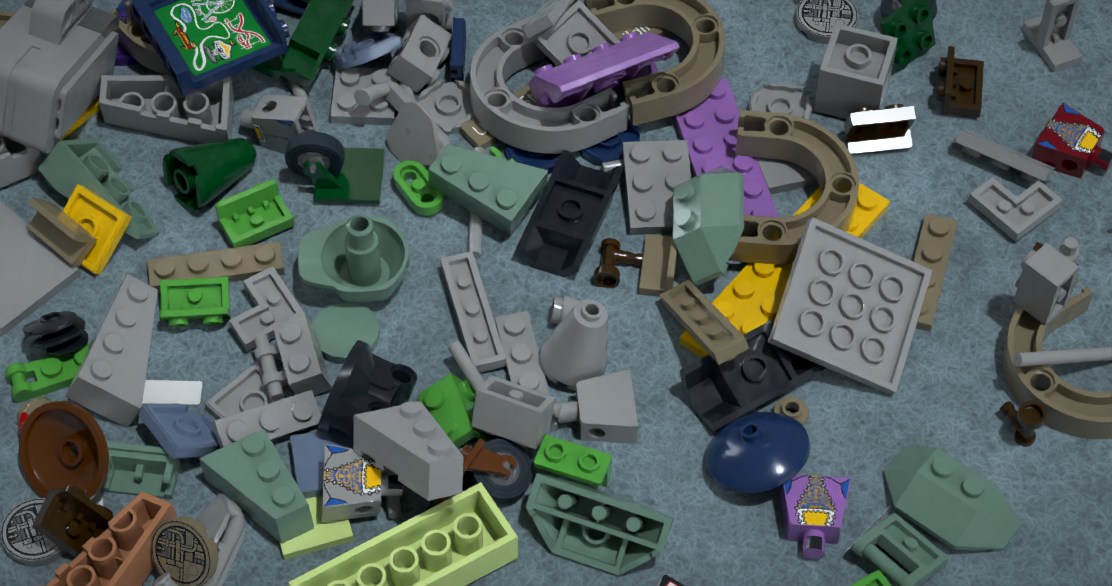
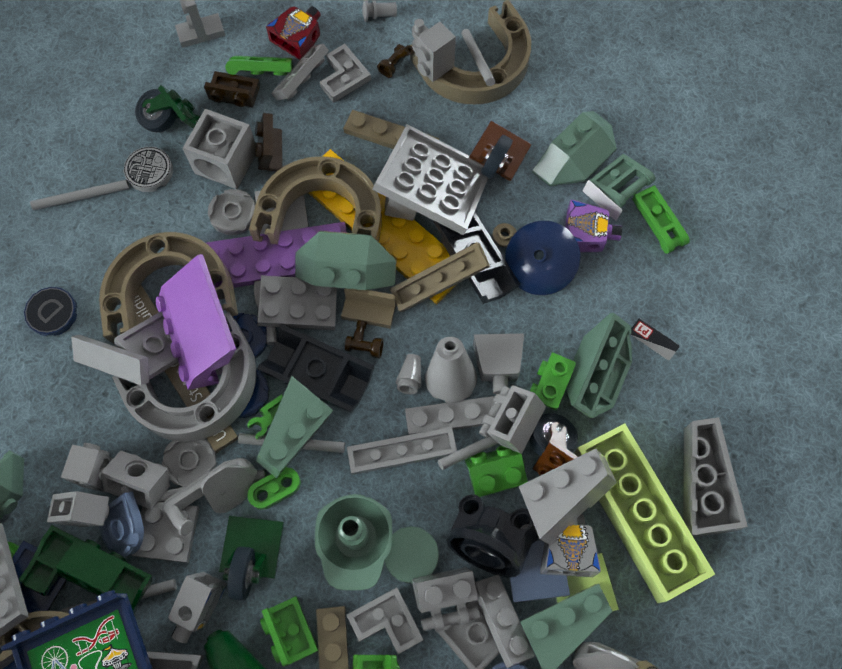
camera: 85 degrees left, 15 degrees up
dark blue tile [450,18,466,83] -> none
dark brown piece [1000,401,1047,447] -> none
none -> bright green plate [225,56,293,76]
none -> reddish brown plate [469,121,532,181]

